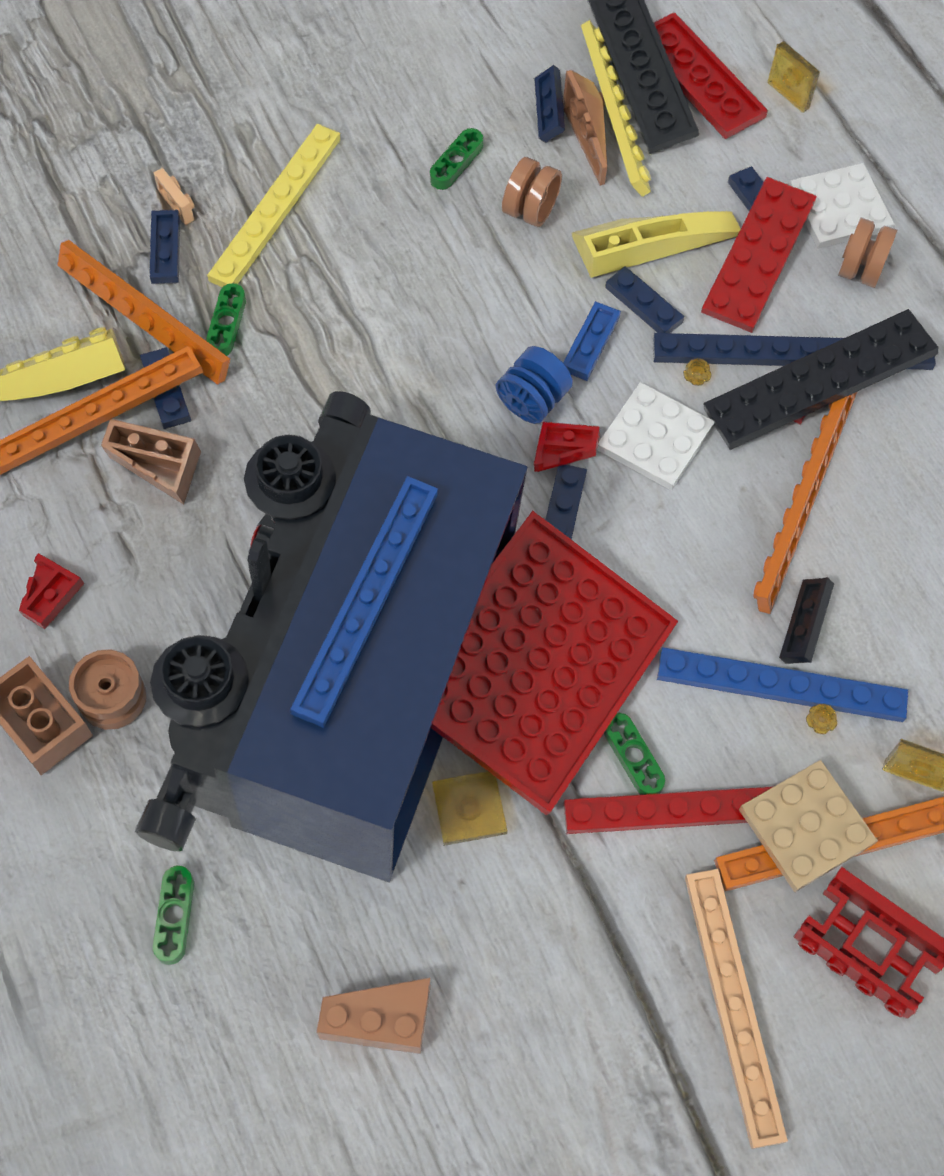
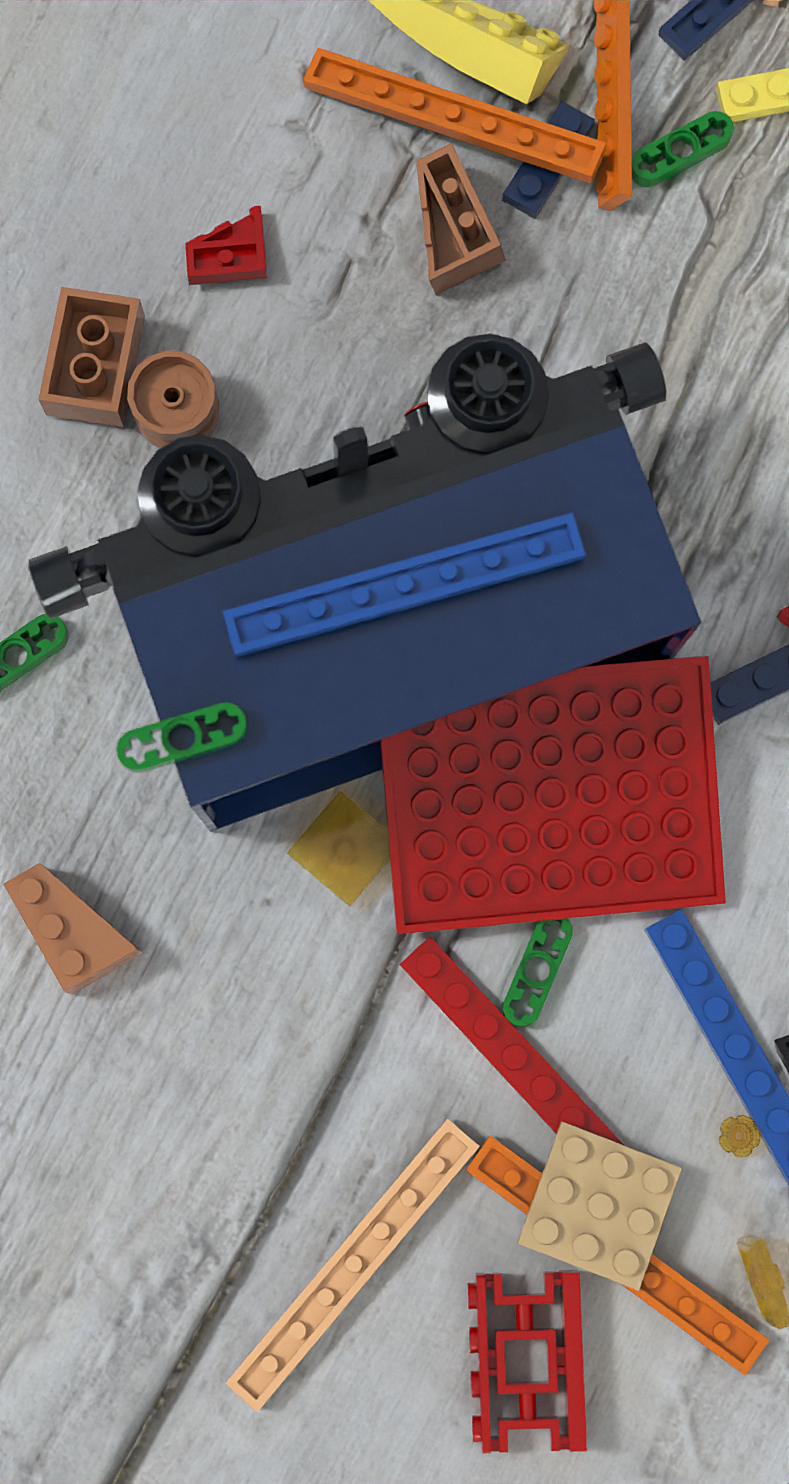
camera: 55 degrees right, 15 degrees up
none -> green beam [116,703,247,773]

